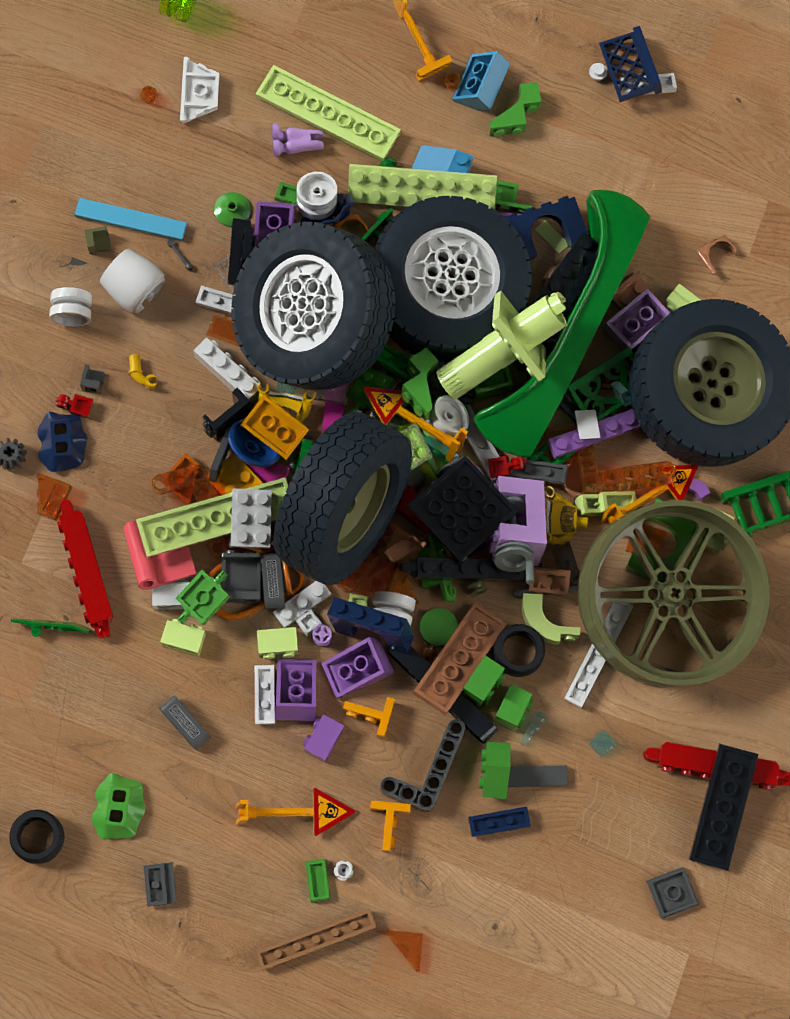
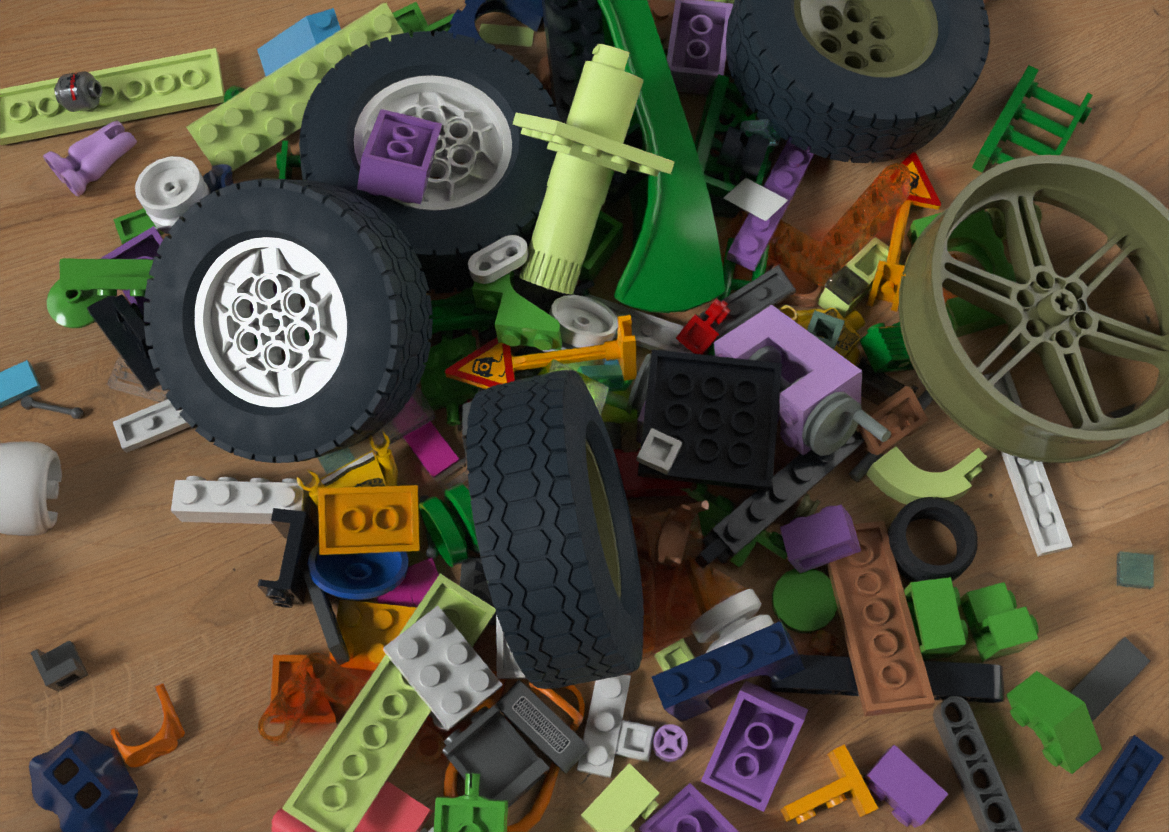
camera: 35 degrees left, 5 degrees down
red plate [55,394,94,419] -> none
yellow piece [128,354,157,390] -> none
clear orange piece [206,314,240,347] -> none
clear light blue bar [521,712,547,746] -> none
medium lavender piece [687,478,710,501] -> none
none -> dark grey head [54,71,102,112]
none -> bright green bracket [59,258,154,296]
none -> orange helmet [110,683,185,768]
none -> medium lavender slope [357,109,442,204]
none -> white plate [468,235,529,284]
none -> white plate [637,428,682,475]
none -> black wheel [717,126,769,176]
none -> medium lavender piece [780,504,861,573]
none -> sand green plate [807,310,845,350]
none -> clear smoke tile [825,266,869,305]
none -> green brick [860,322,915,374]
none -> medium lavender piece [863,745,948,828]

